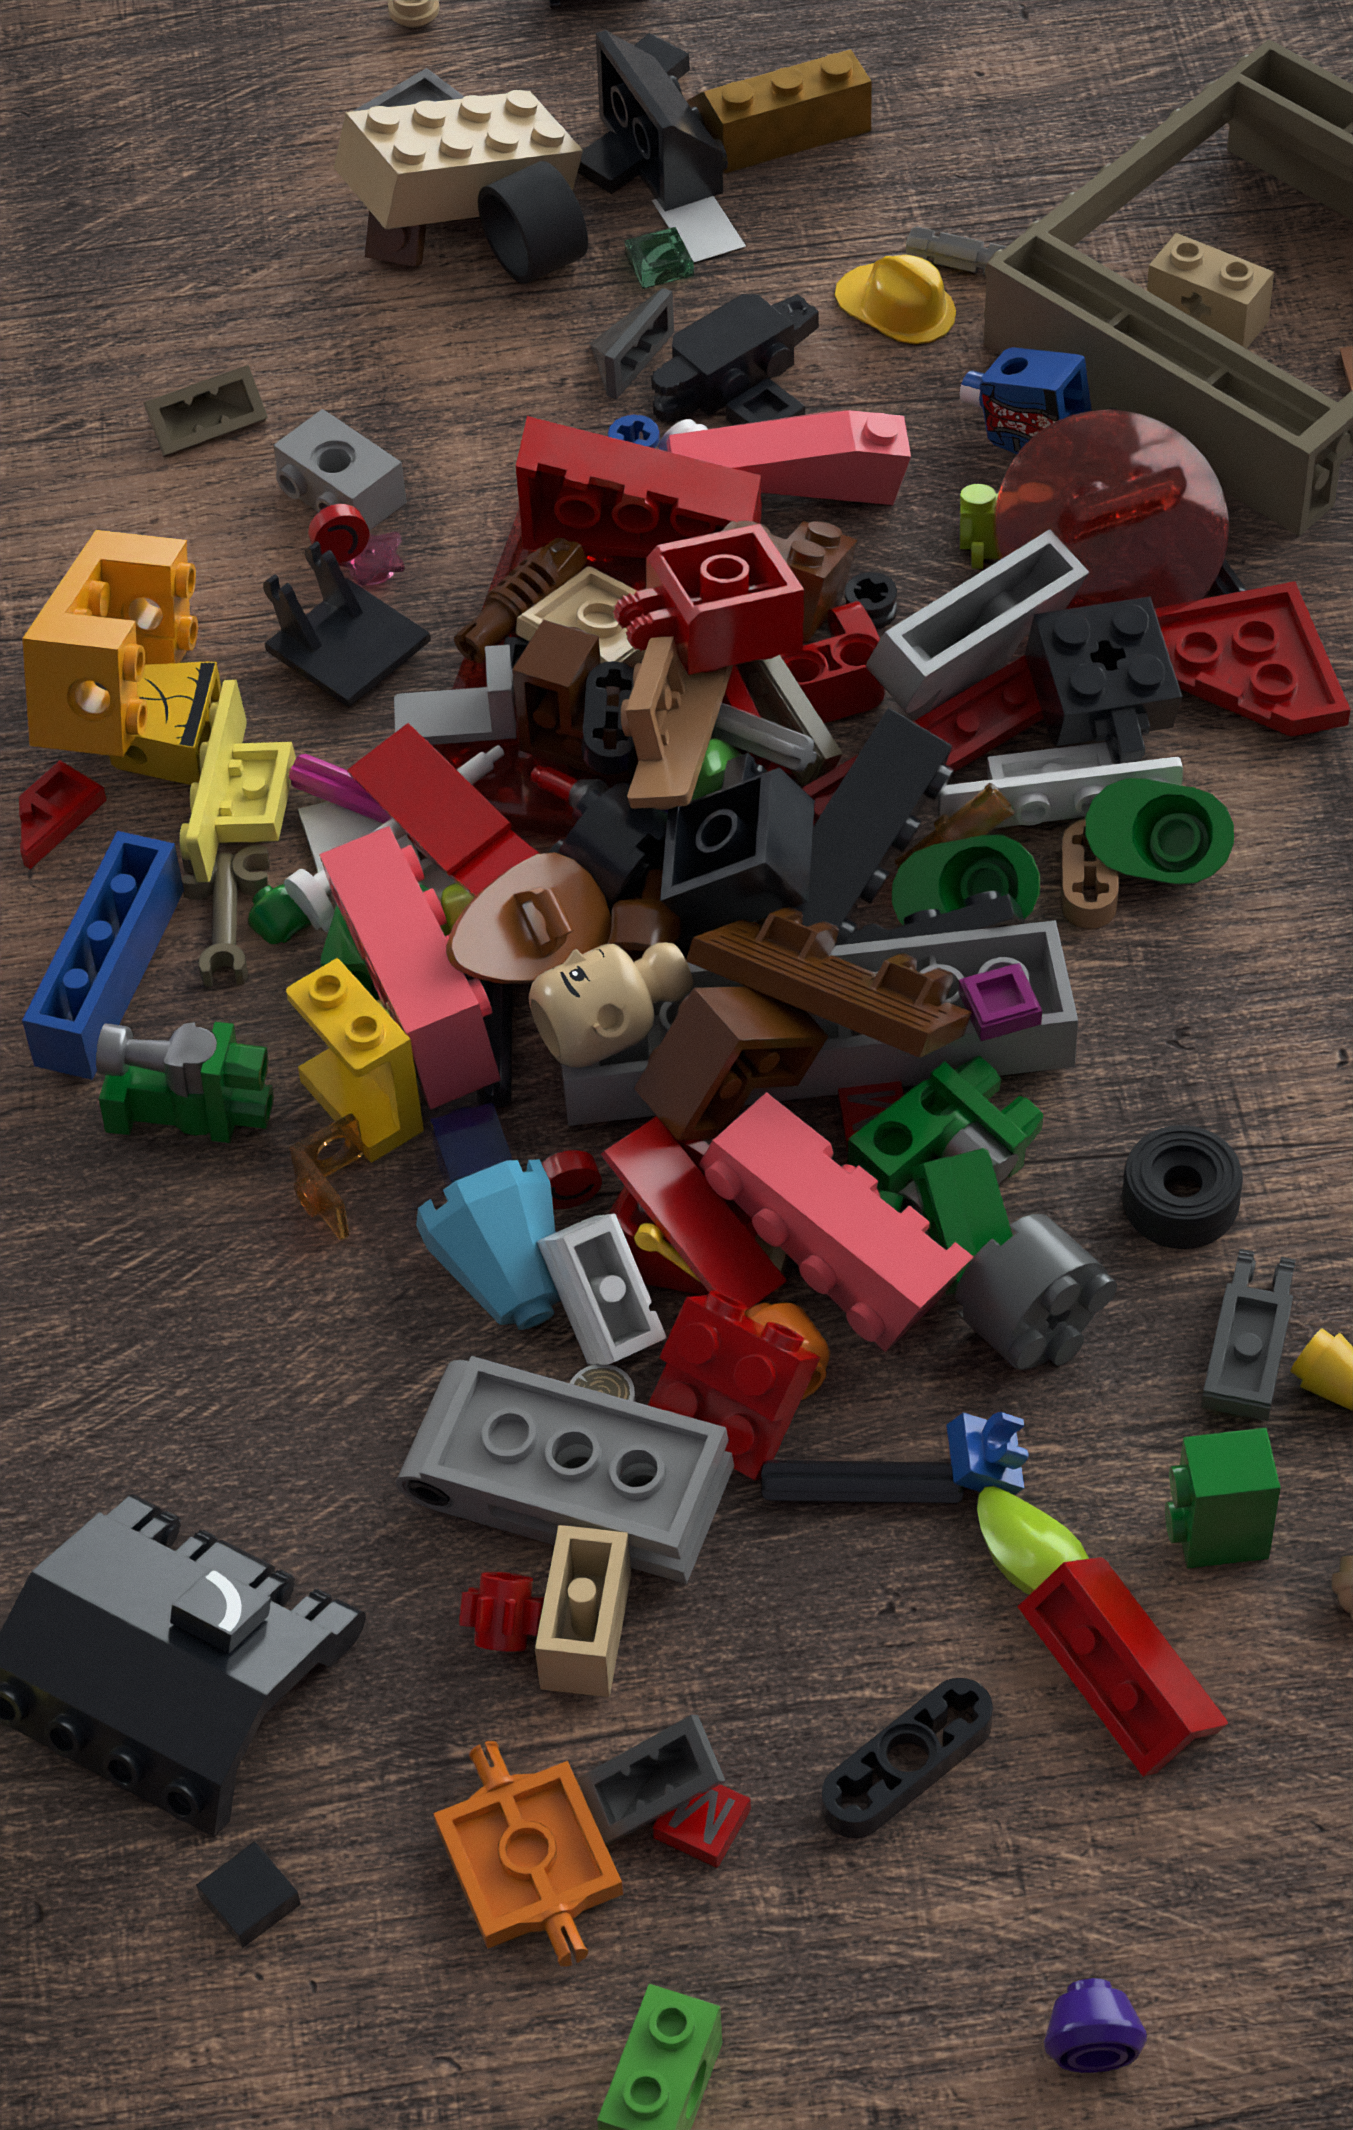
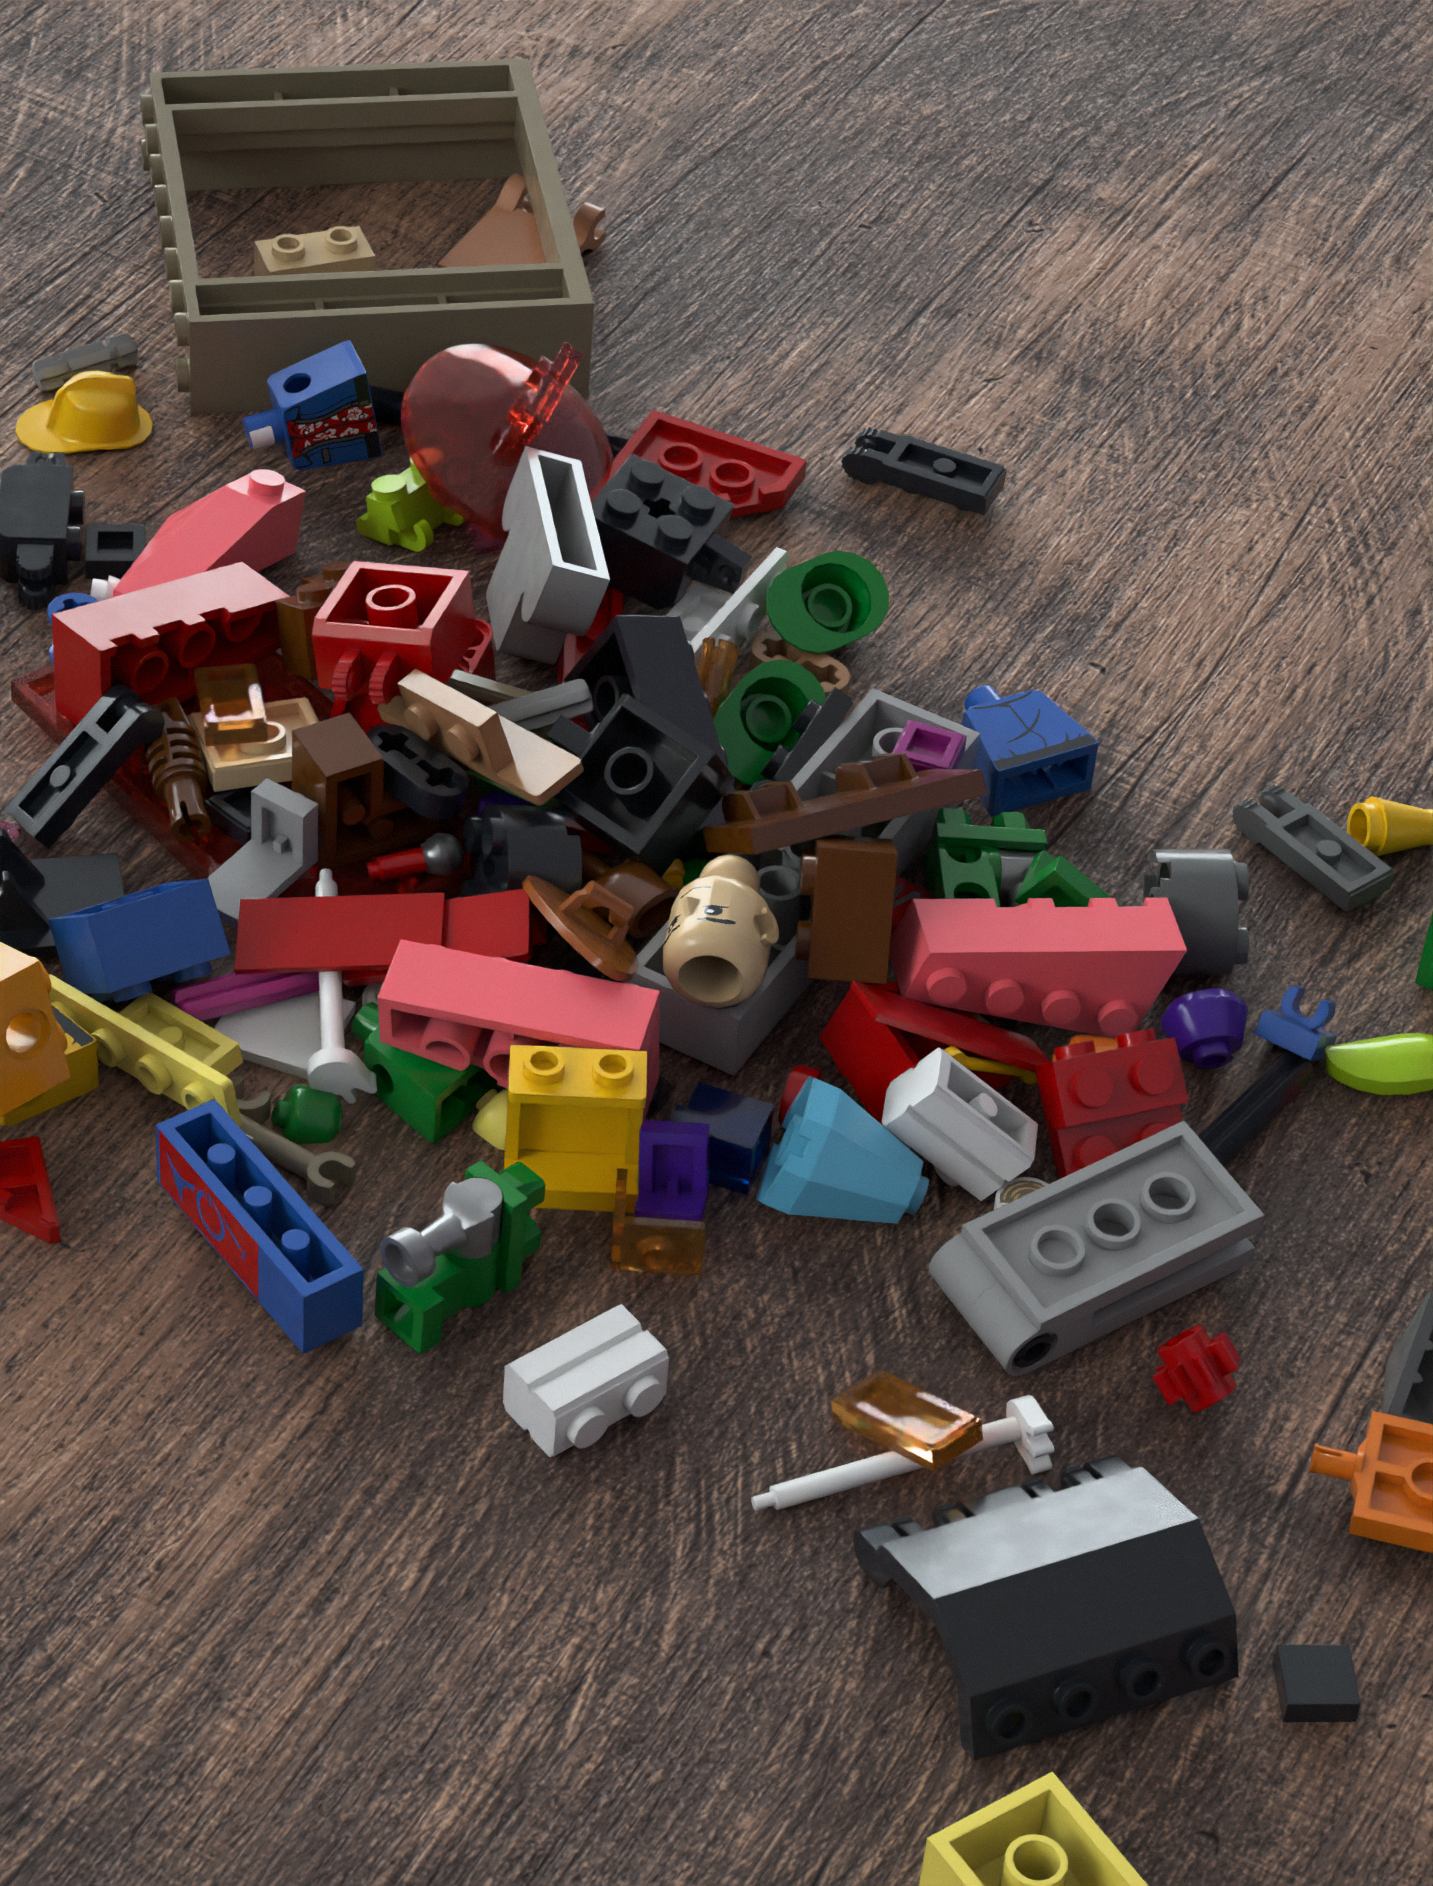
camera: 60 degrees left, 10 degrees down
tile [170,1567,271,1654] -> none
tan brick [535,1525,631,1697] -> none
black tyre [1122,1125,1243,1249] -> none
none -> black plate [4,684,165,849]
none -> blue brick [48,879,231,1002]
none -> clear orange tile [194,663,268,746]
none -> white brick [503,1304,669,1457]
none -> dark purple bracket [634,1119,710,1231]
none -> white piece [751,1395,1054,1511]
none -> clear orange tile [831,1369,983,1472]
none -> blue torso [962,685,1099,817]
none -> dark purple cone [1160,989,1248,1069]

